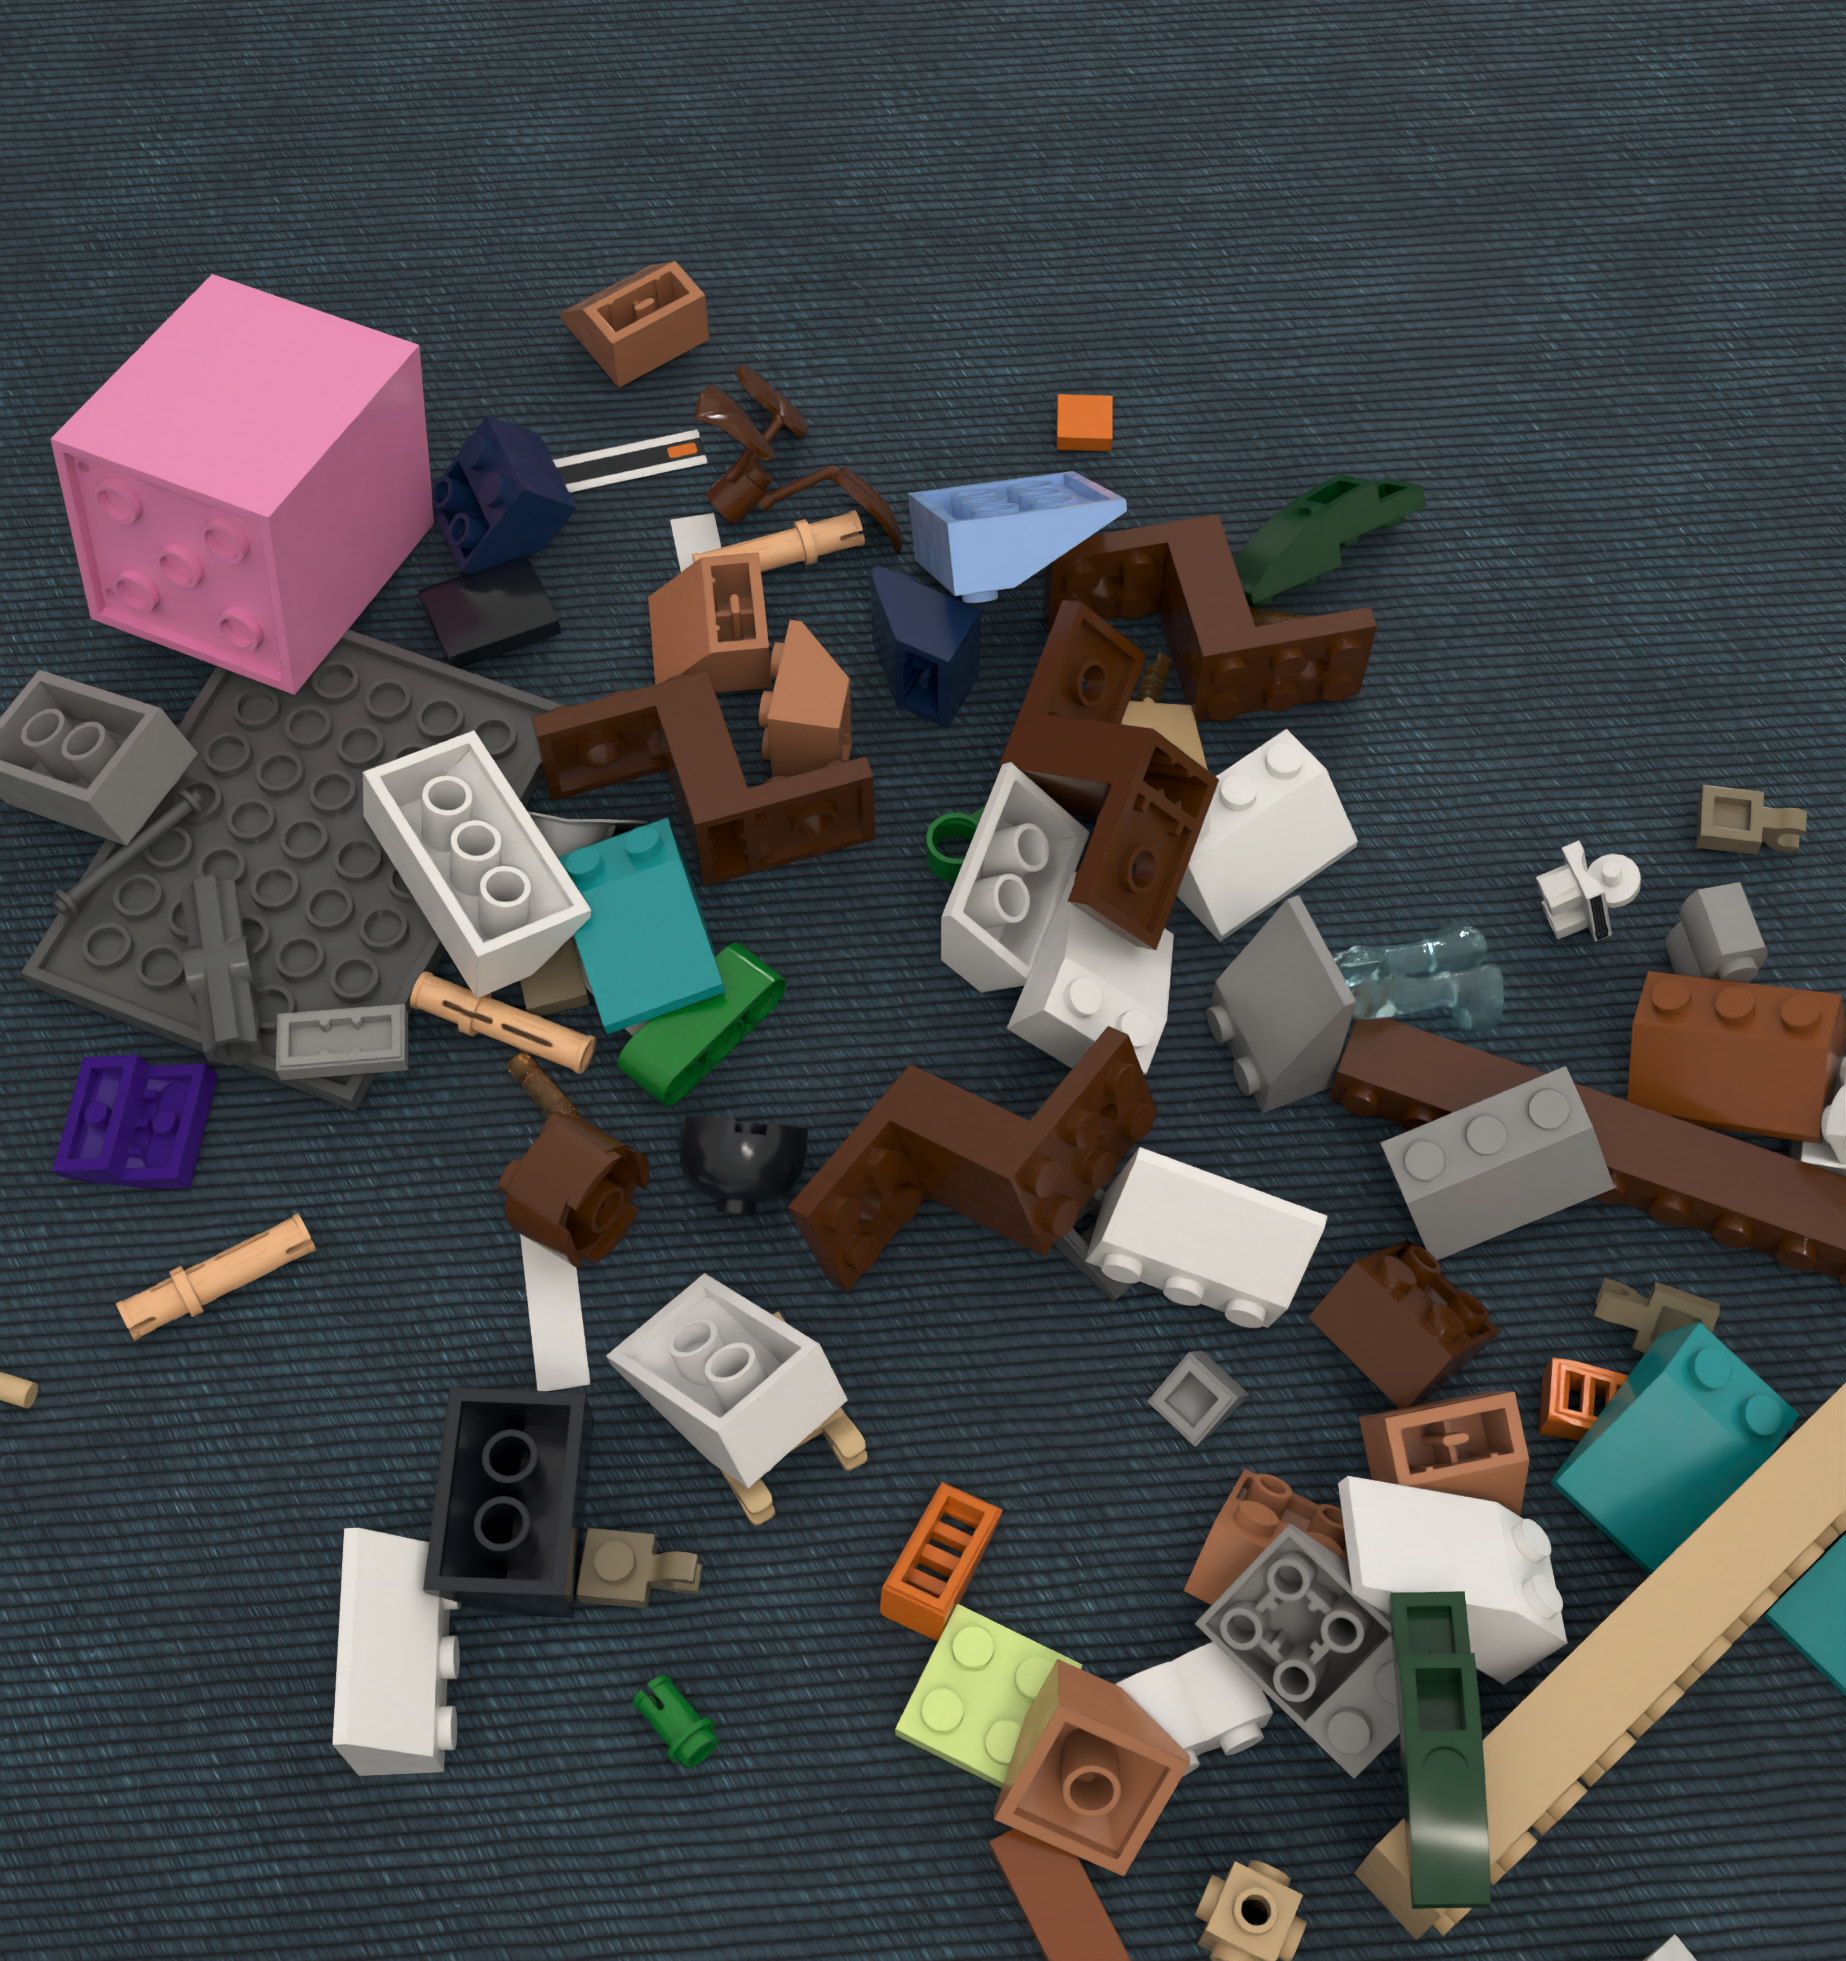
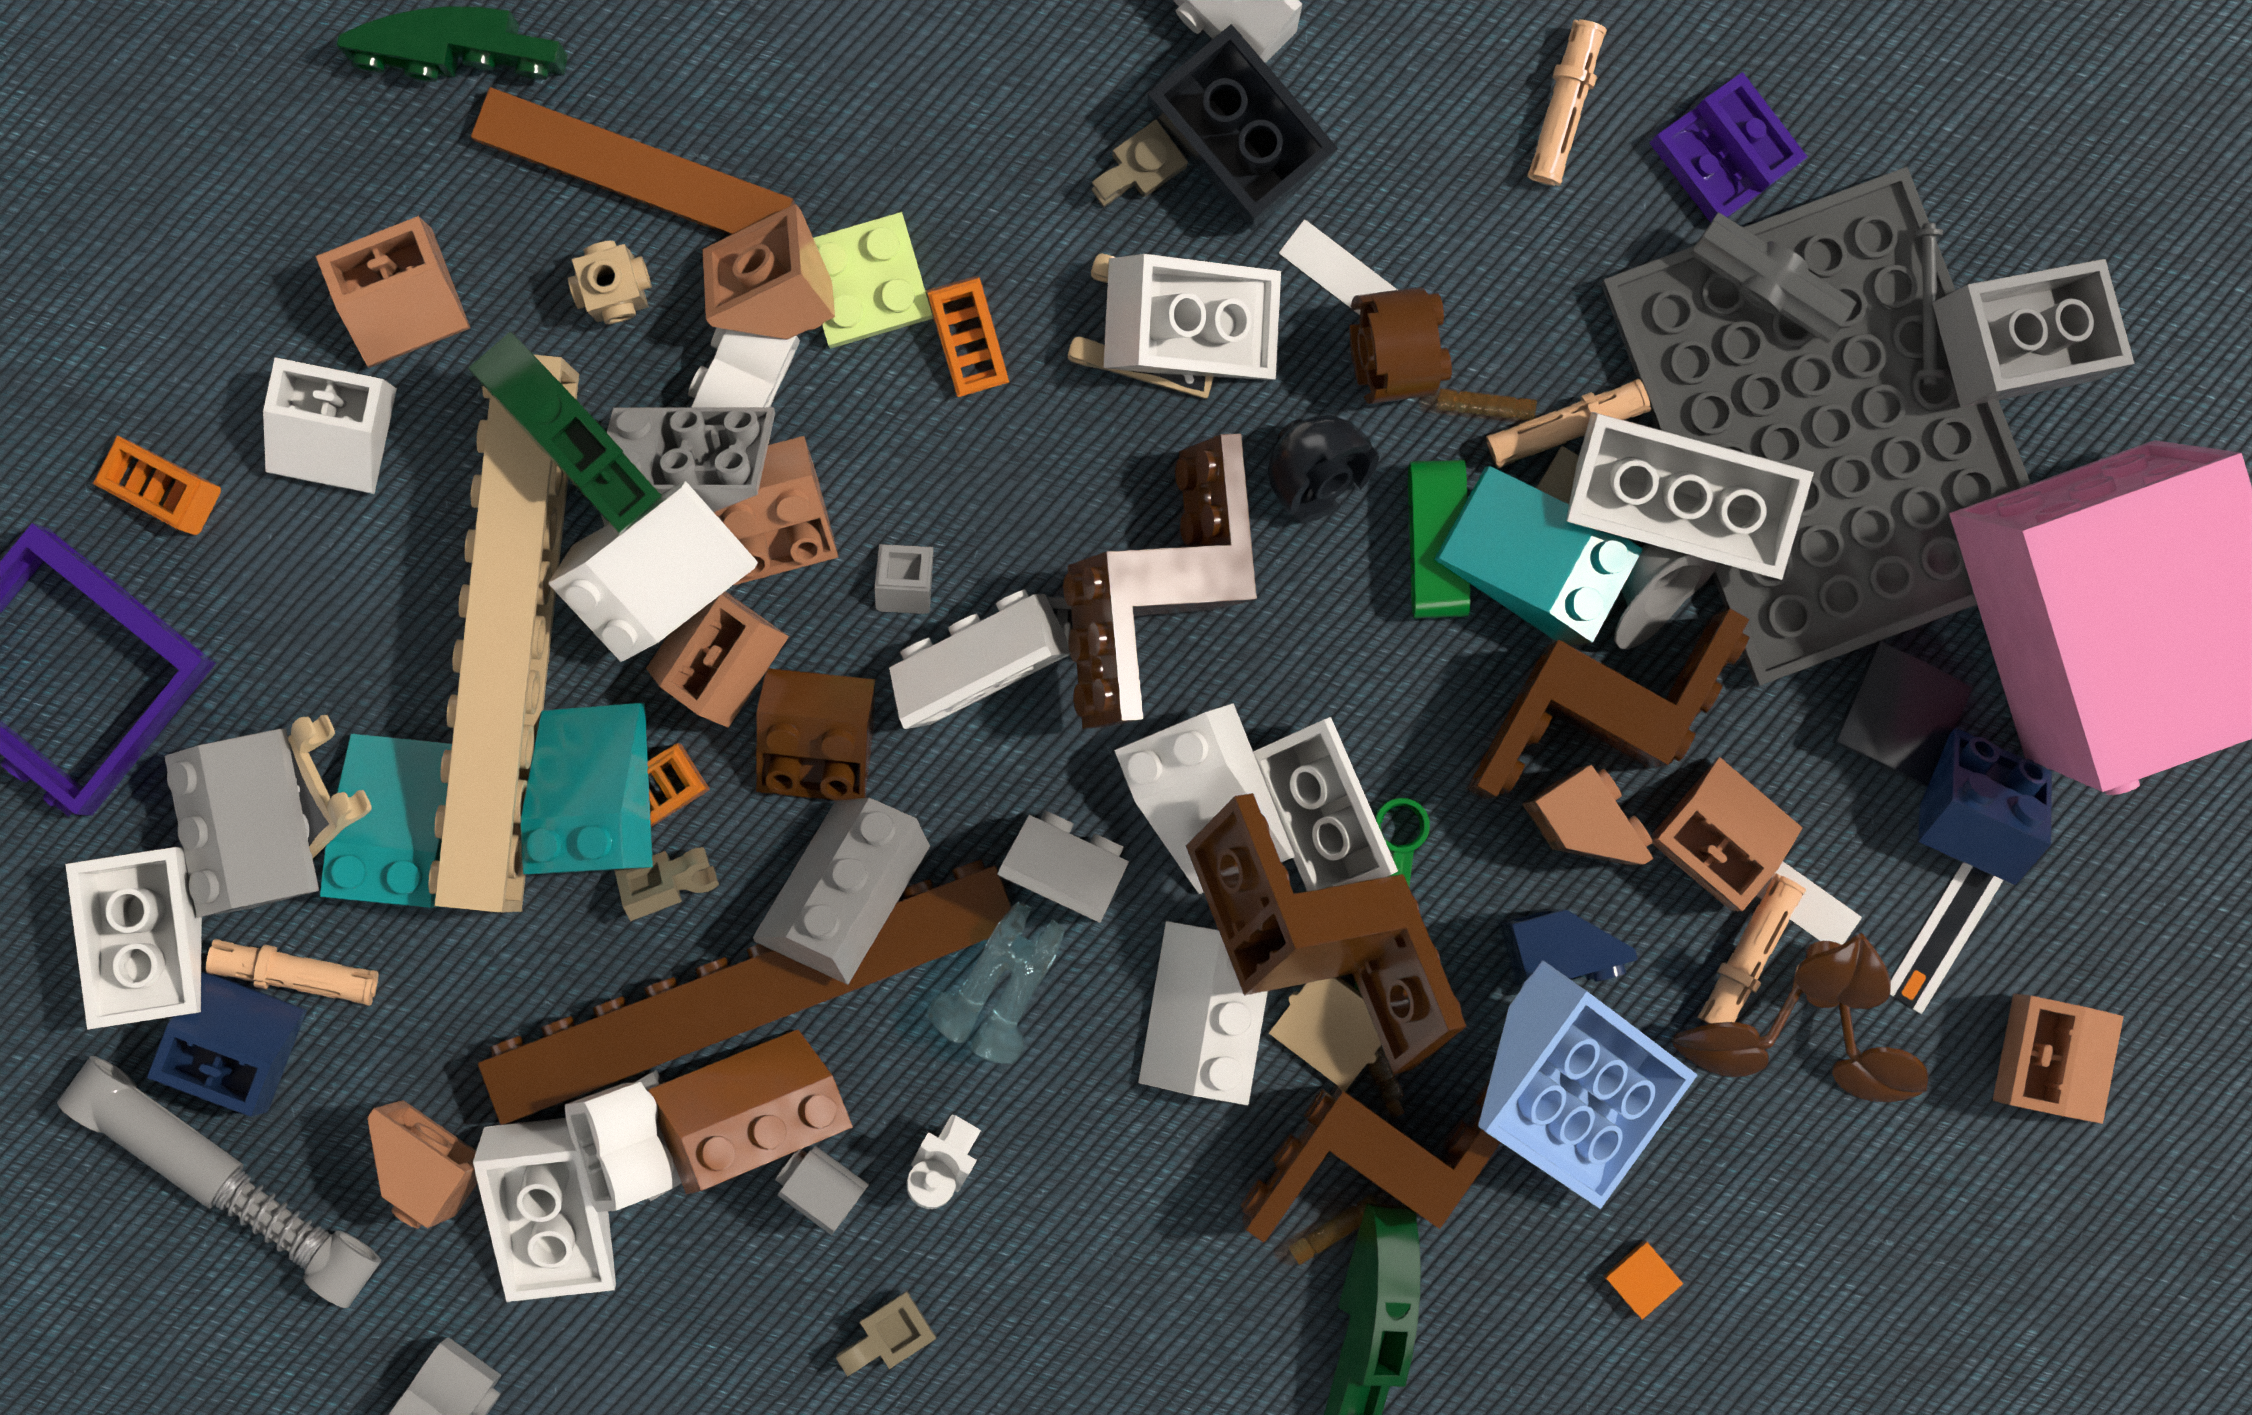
camera: 135 degrees right, 25 degrees up
light grey plate [276,1004,408,1080] -> none
green pin [632,1674,719,1769] -> none

